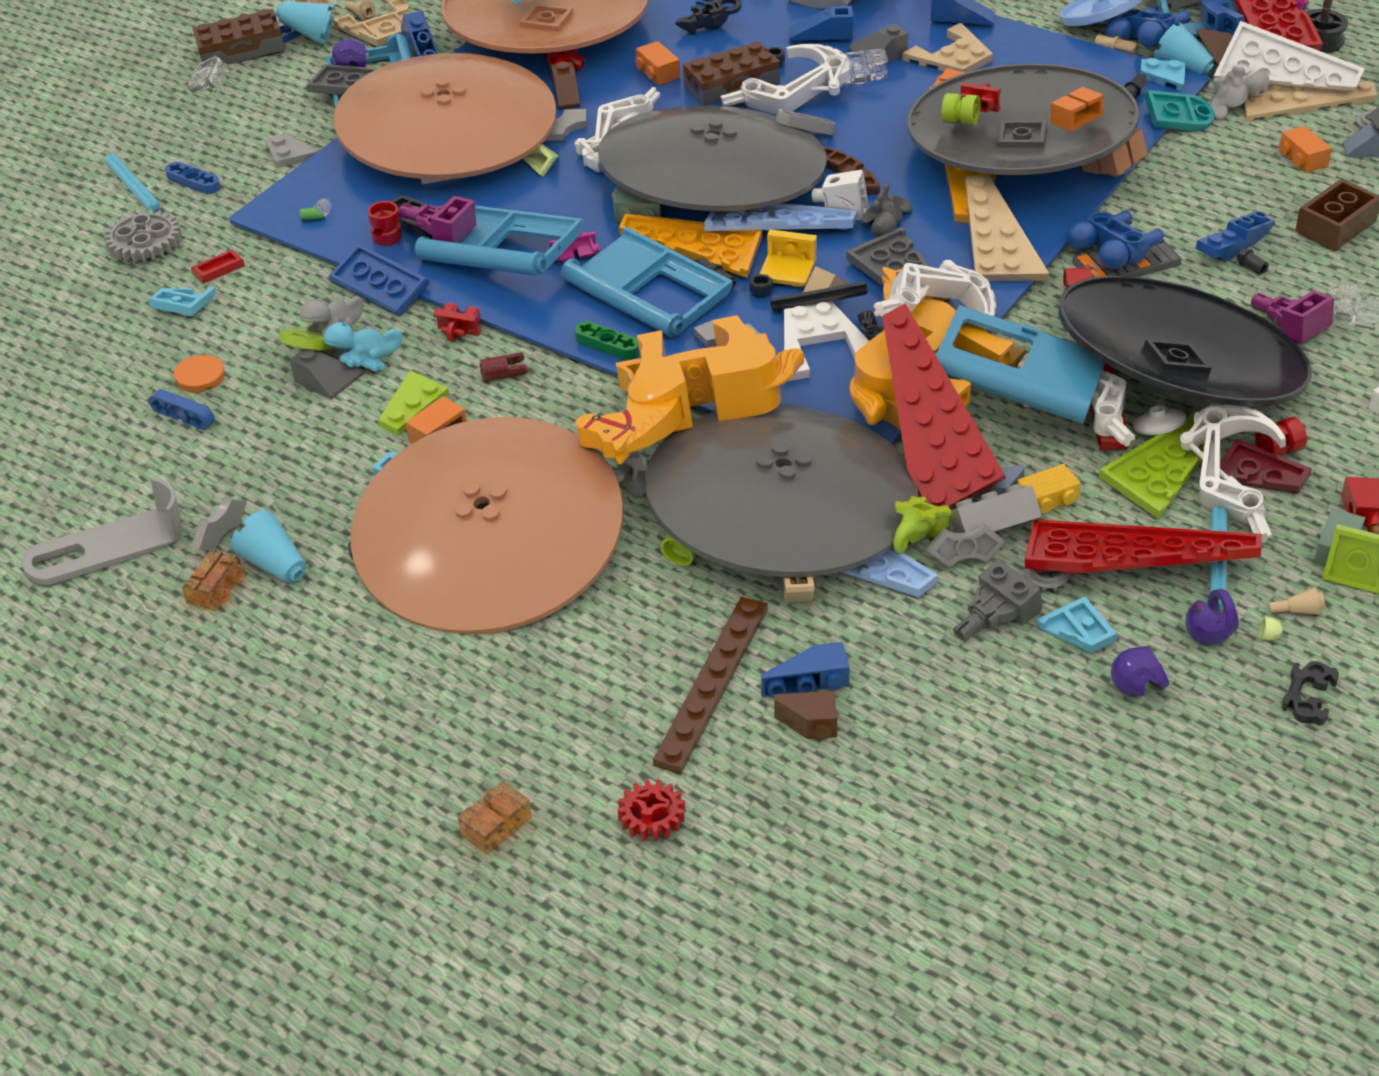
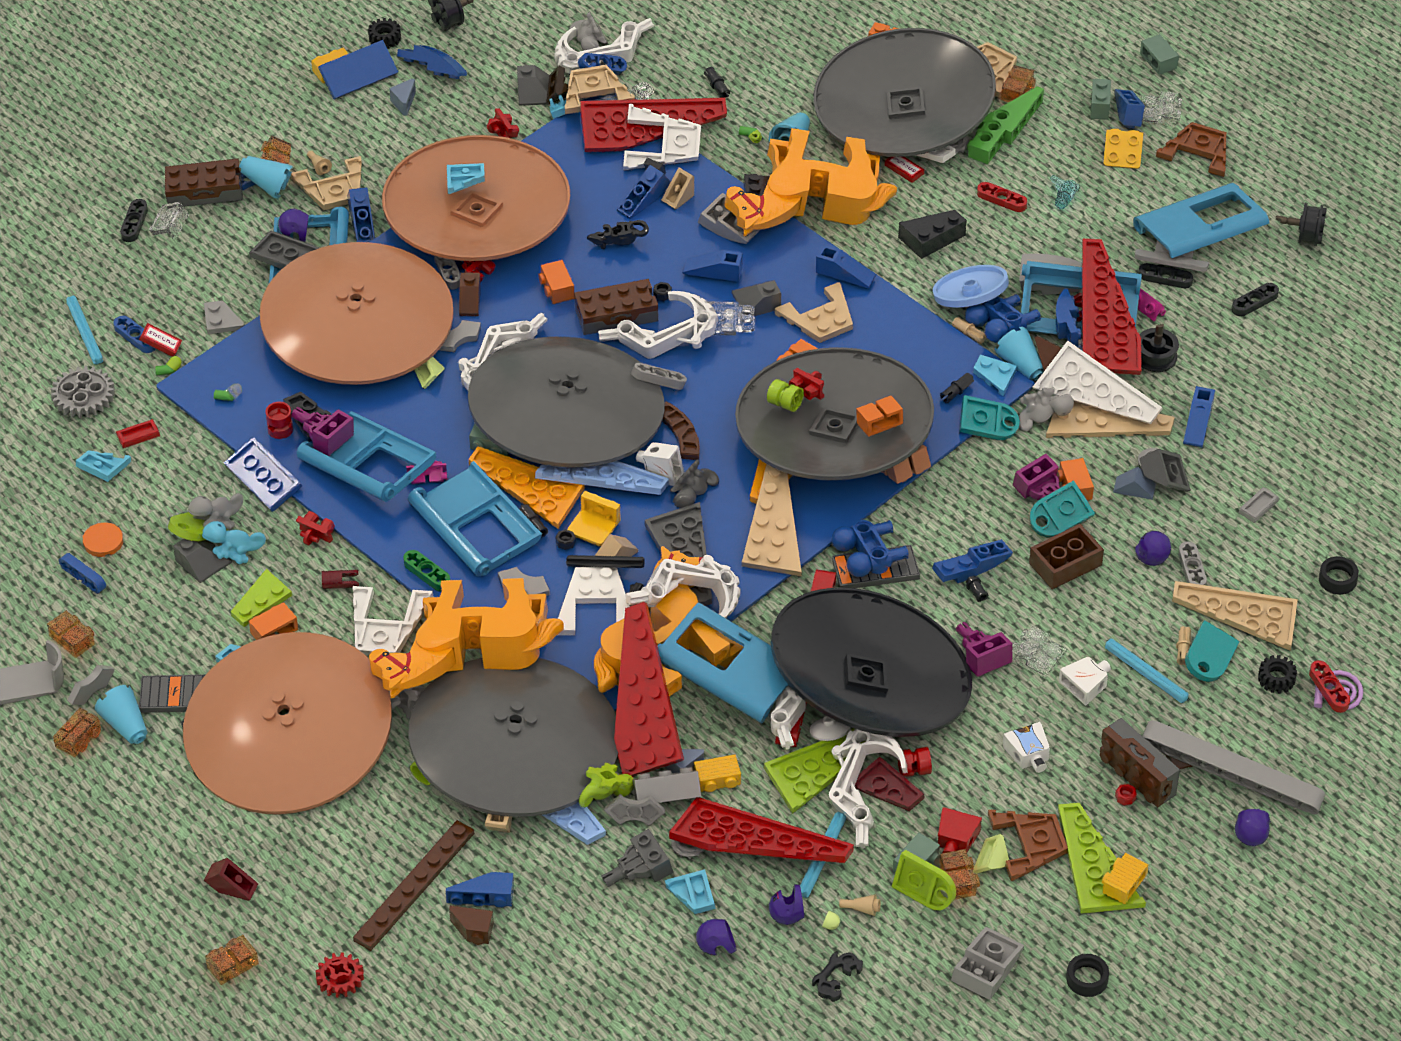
camera: 10 degrees right, 5 degrees up
none -> clear orange piece [47,610,95,658]
none -> black beam [120,199,148,242]
none -> tile [139,323,182,357]
none -> tile [139,674,206,713]
none -> arm [155,356,182,375]
none -> dark red slope [204,858,259,901]
none -> white wing [353,586,434,656]
none -> light grey beam [434,256,460,289]
none -> magenta brick [1013,453,1061,500]
none -> teal tile [1030,480,1095,537]

